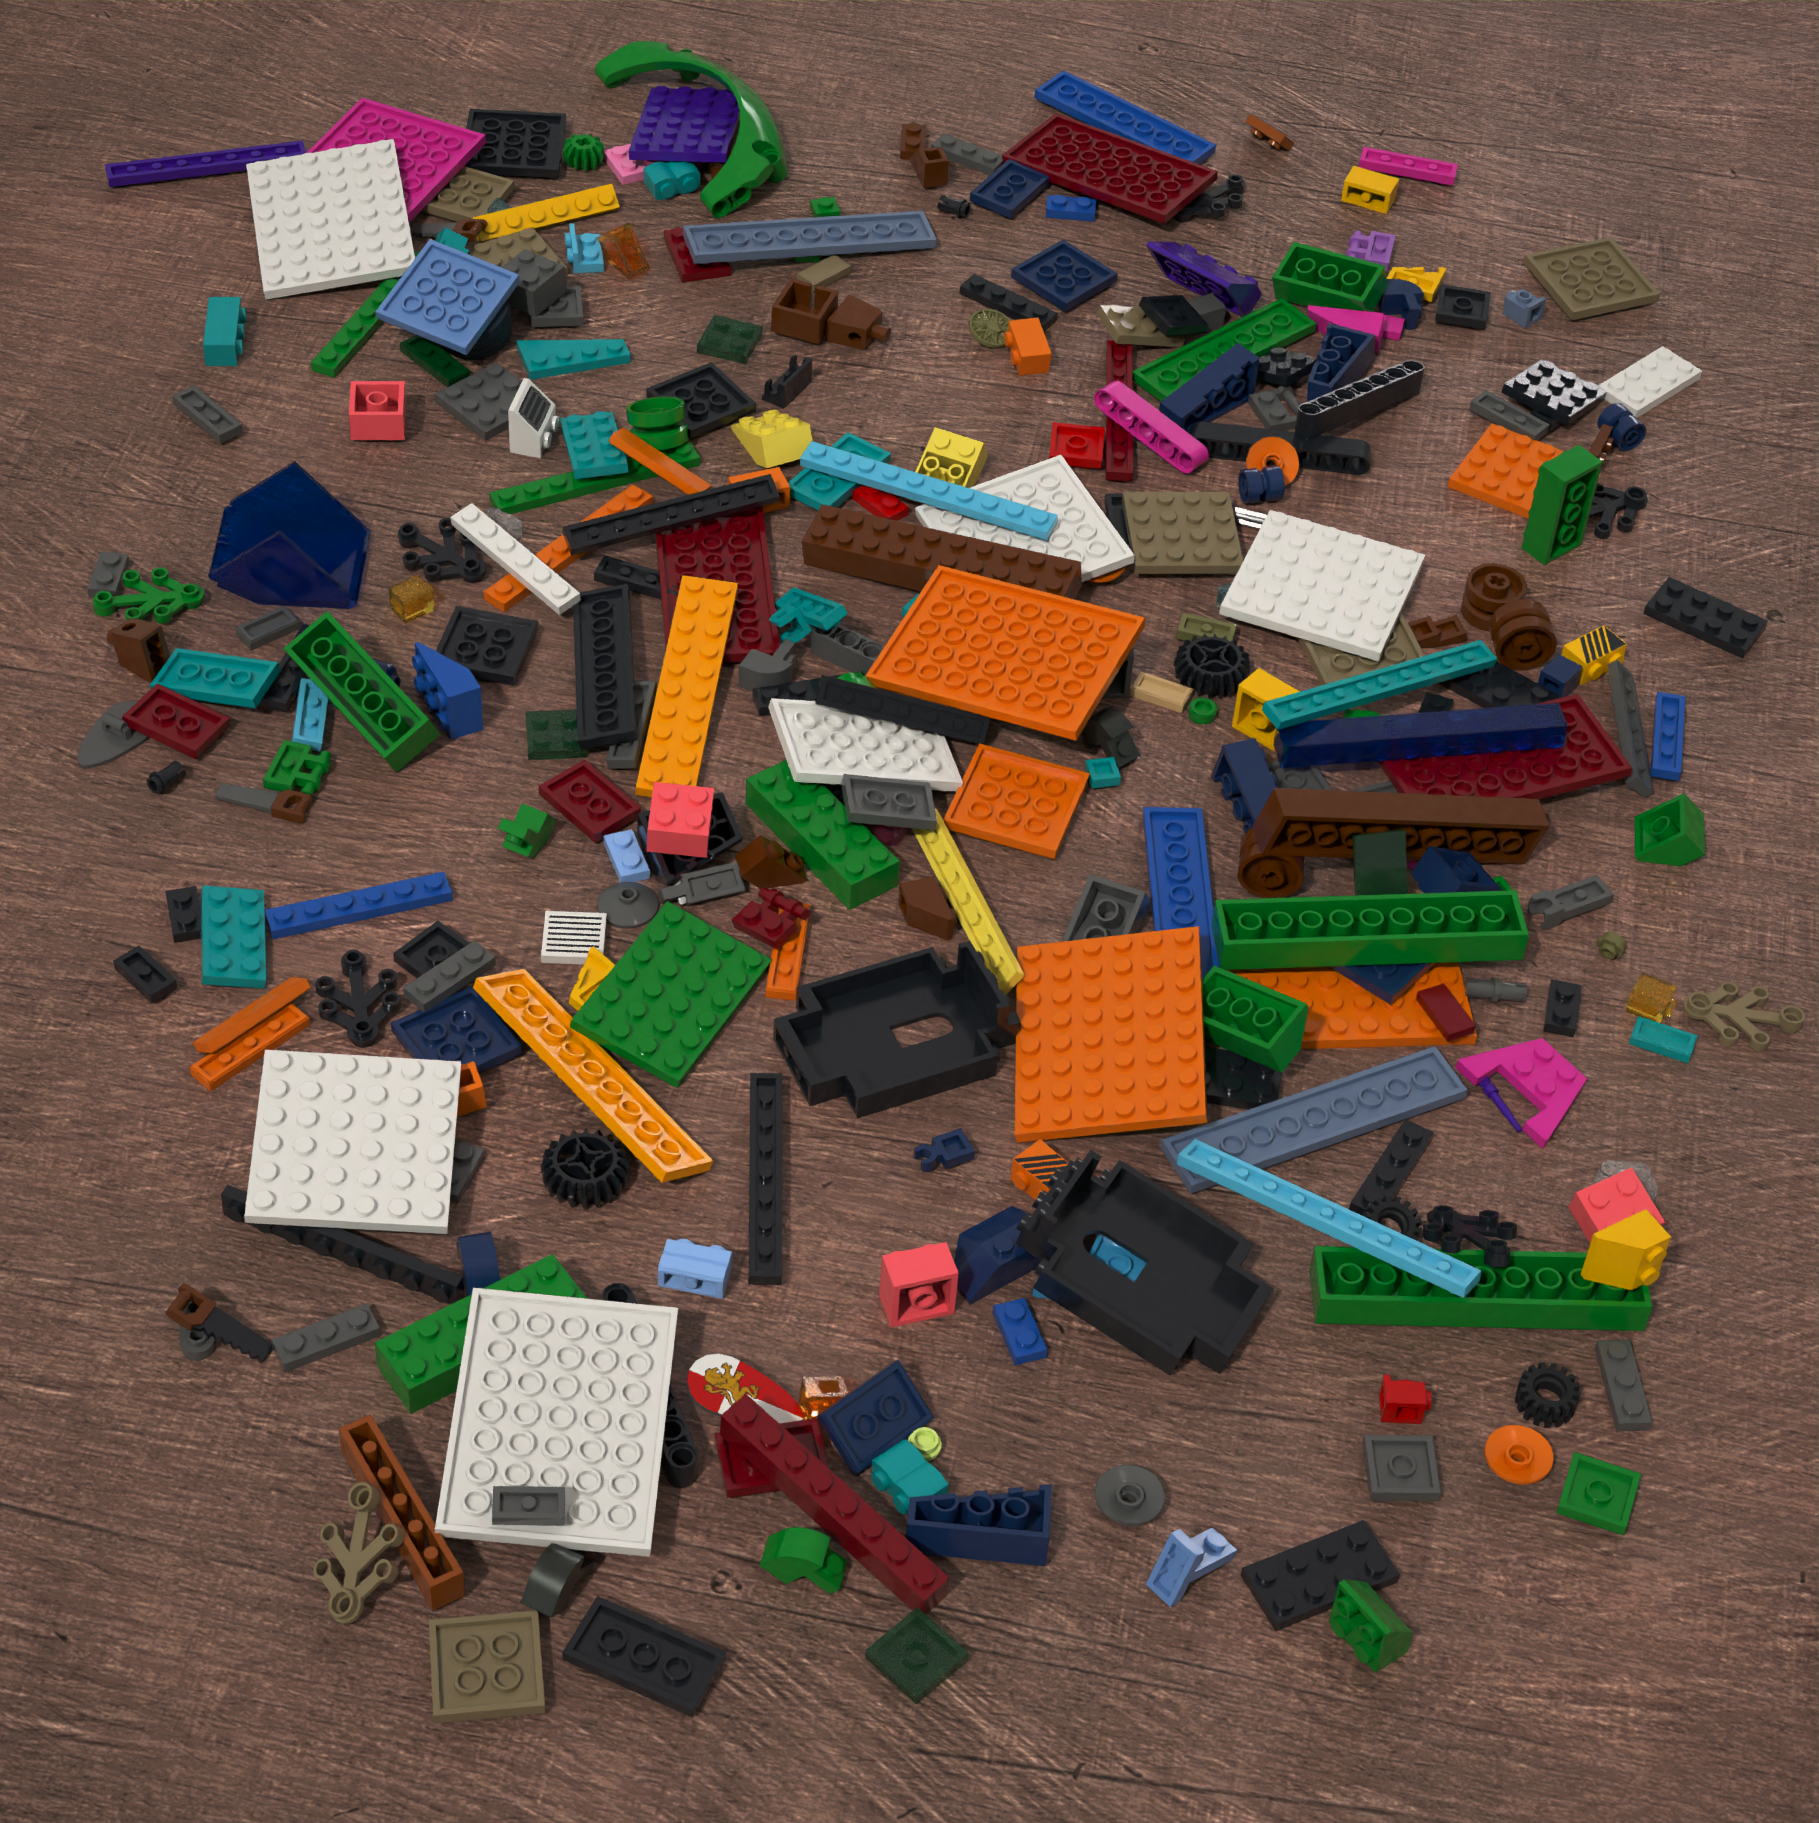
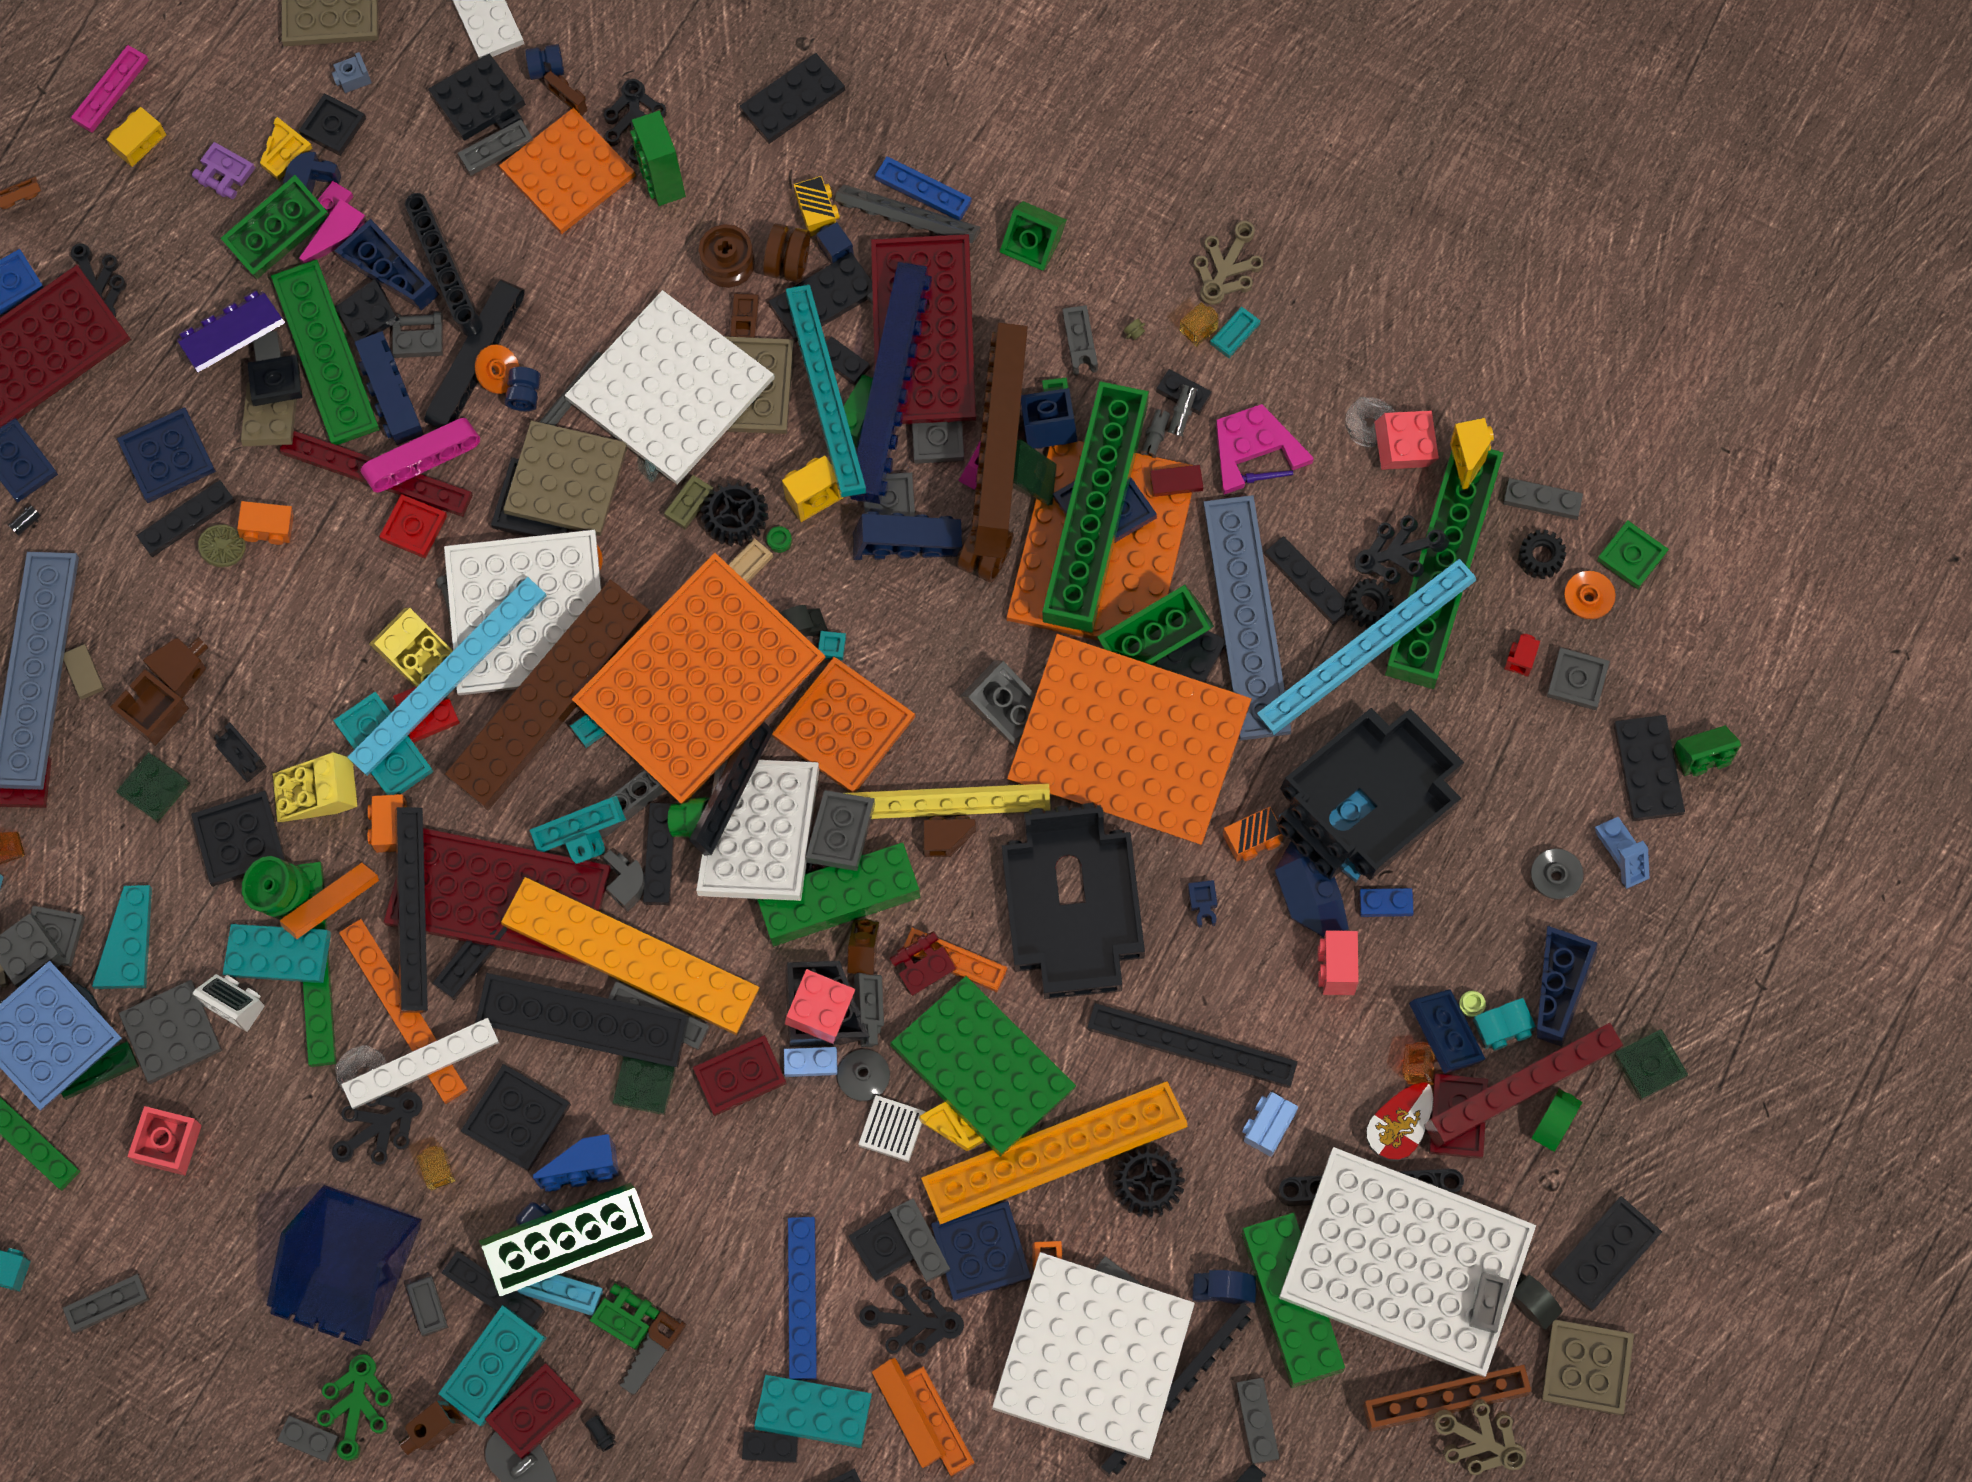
camera: 65 degrees left, 25 degrees up
green brick [497,803,556,858] -> none
blue plate [1046,195,1096,222] -> none
blue plate [1142,807,1219,979] -> none
none -> dark grey pin [1167,384,1198,437]

